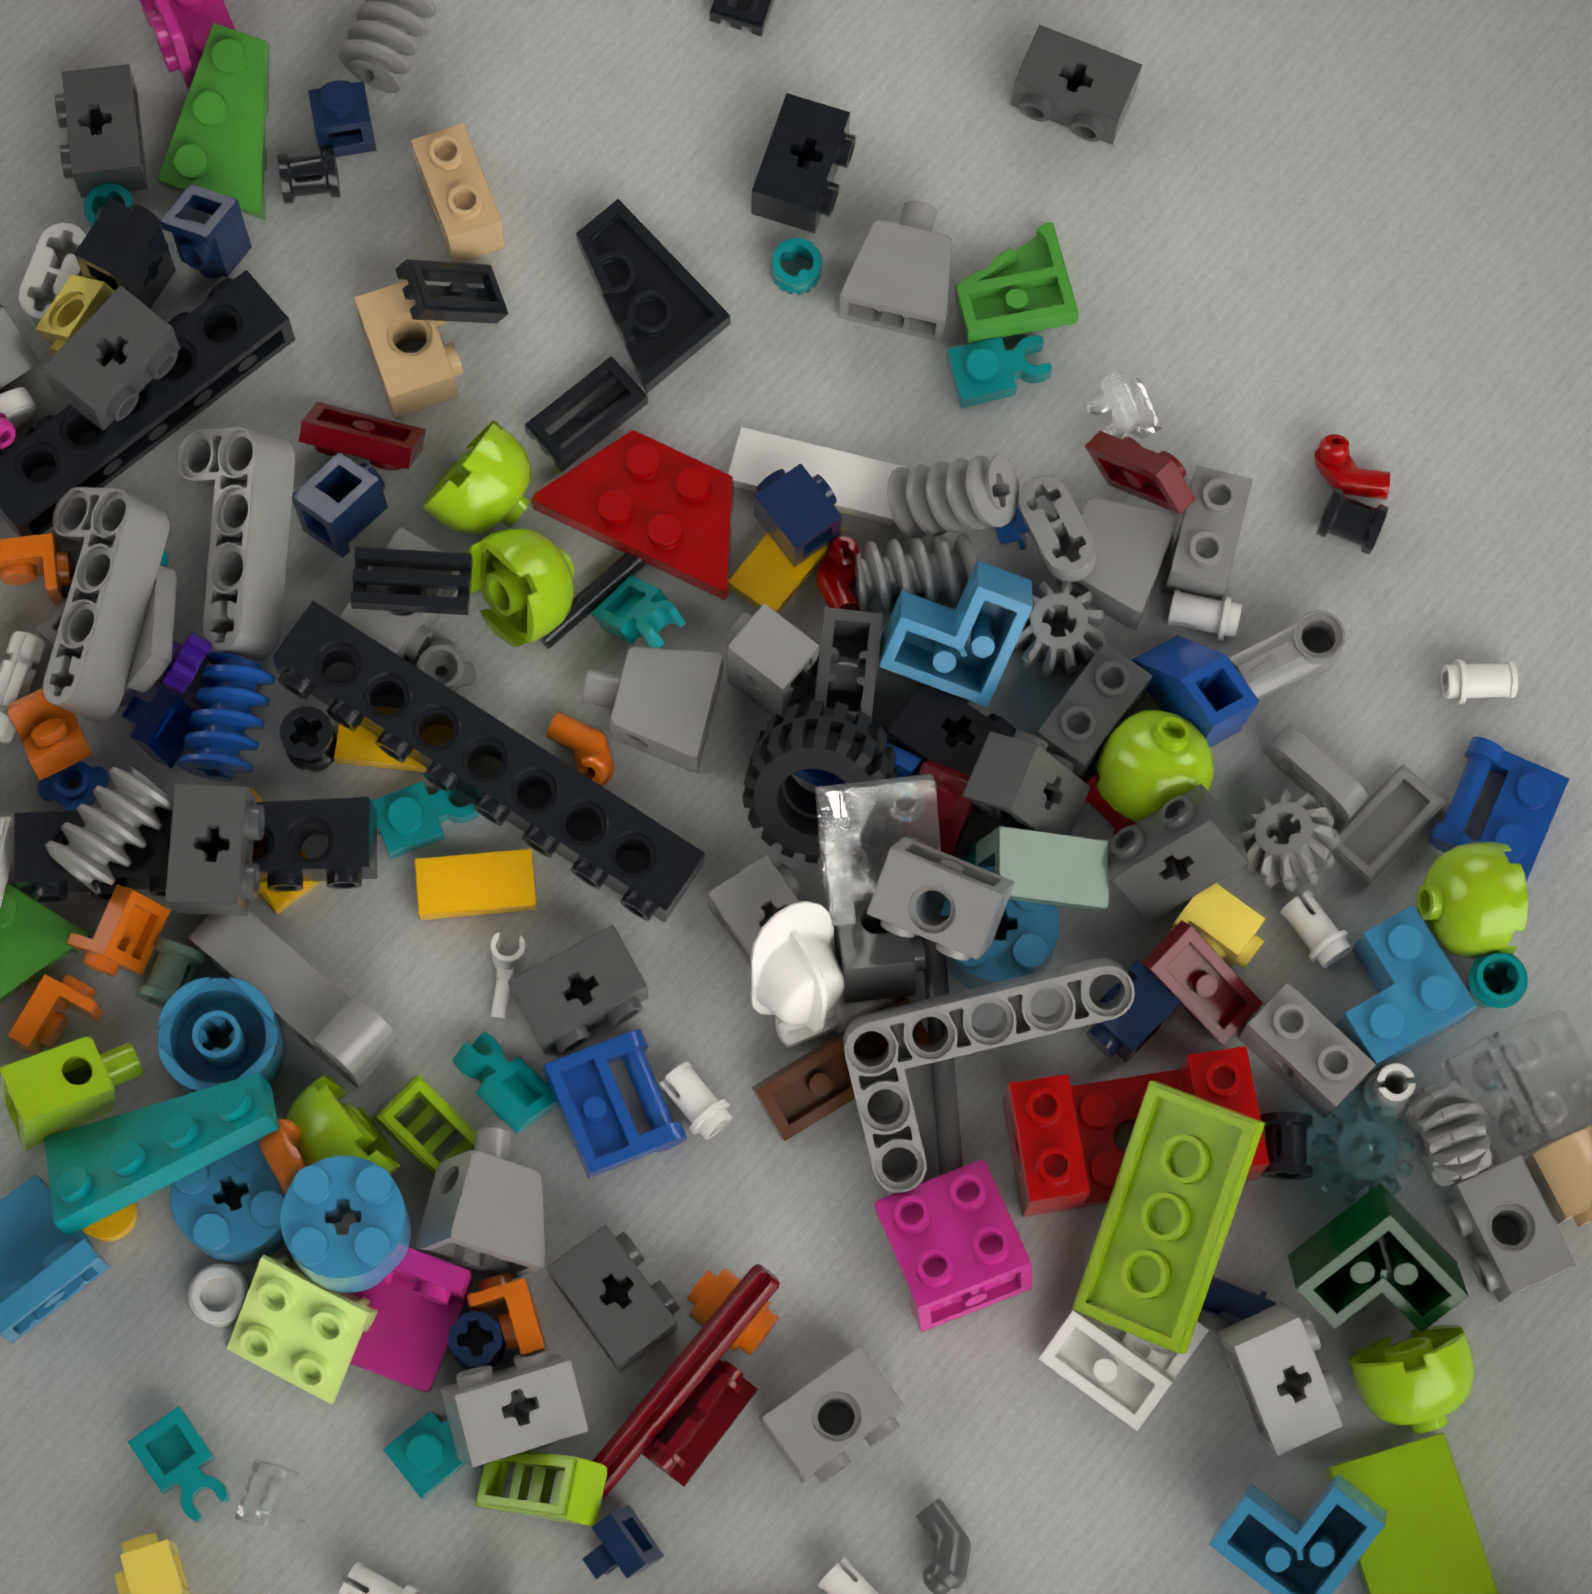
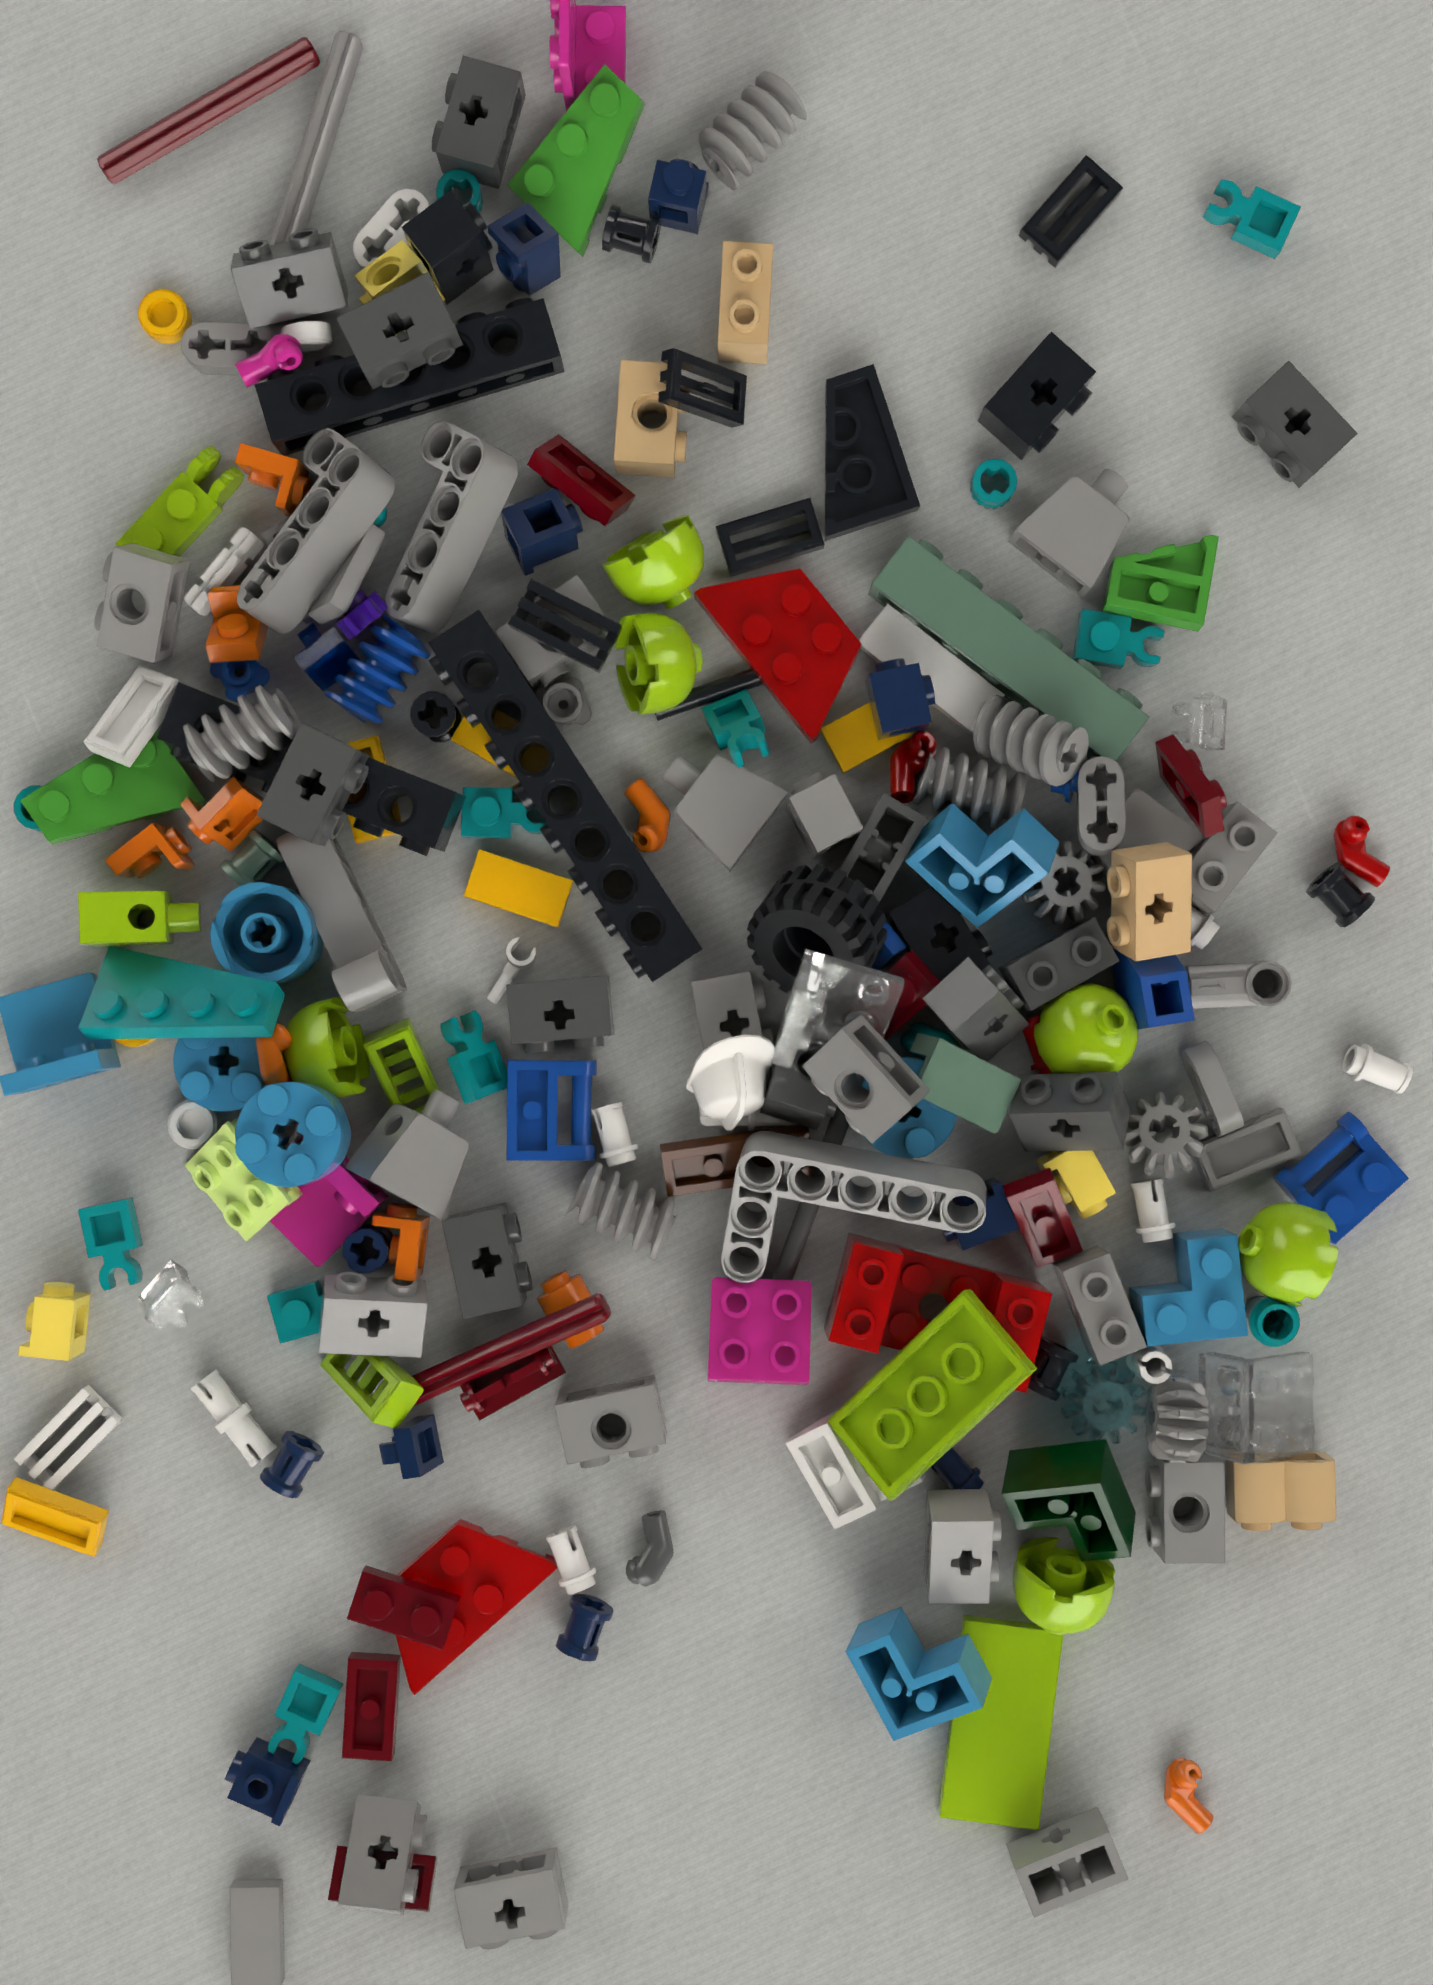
camera: 25 degrees right, 15 degrees up
none -> light grey piece [565,1162,677,1261]
none -> sand green brick [868,536,1149,771]
none -> tan brick [1107,842,1192,961]

